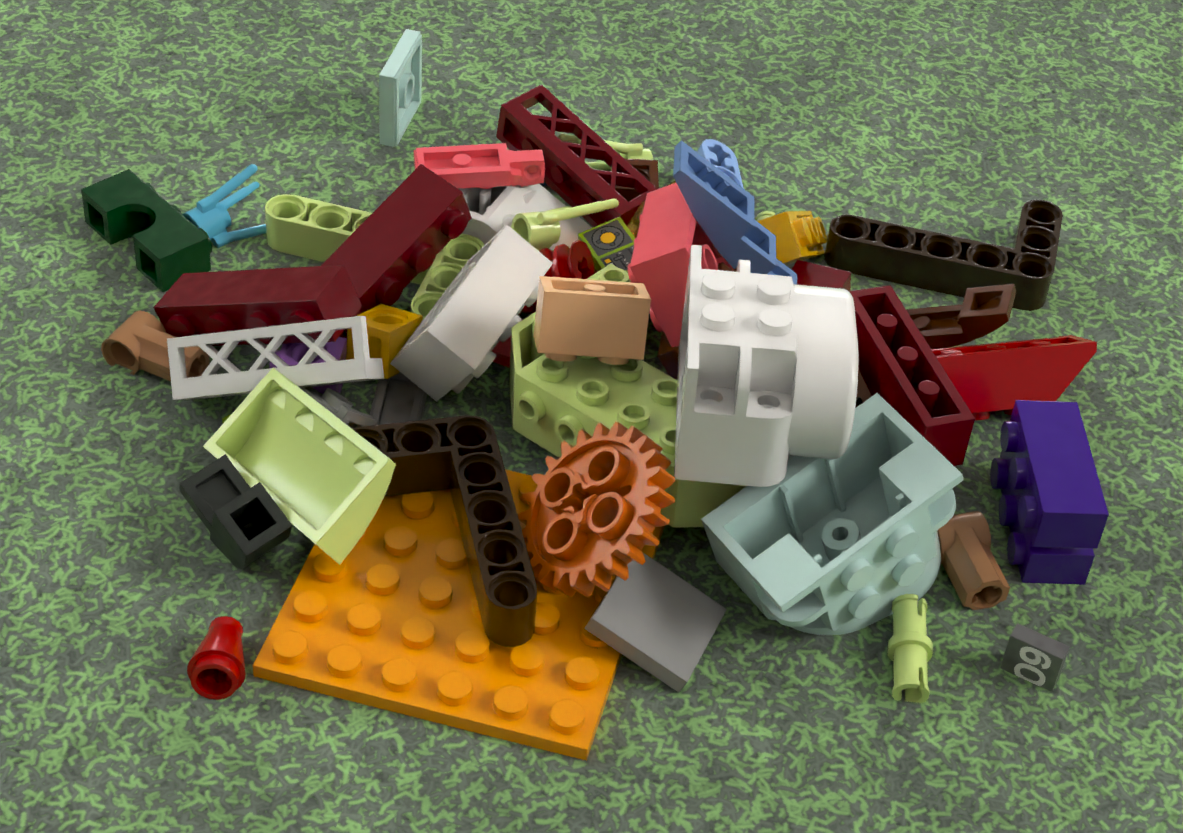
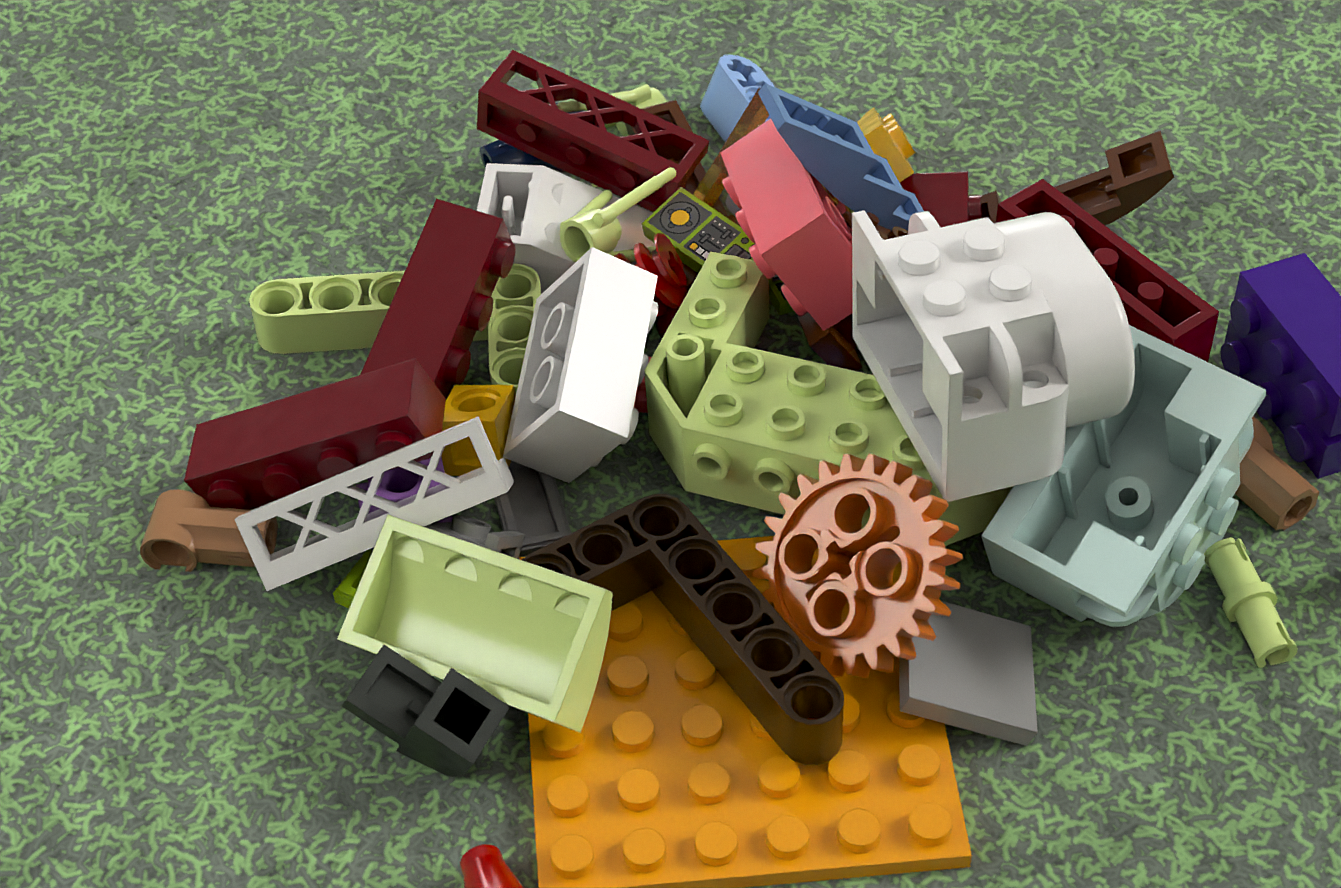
camera: 15 degrees left, 5 degrees up
dark green arch [81,169,212,292] -> none
medium azure plant [183,164,266,248] -> none
light aqua tile [379,29,422,147] -> none
coral hinge [413,143,545,189] -> none
light nougat brick [533,276,651,365] -> none
dark brown beam [824,199,1063,311] -> none
red wedge [931,335,1097,420] -> none

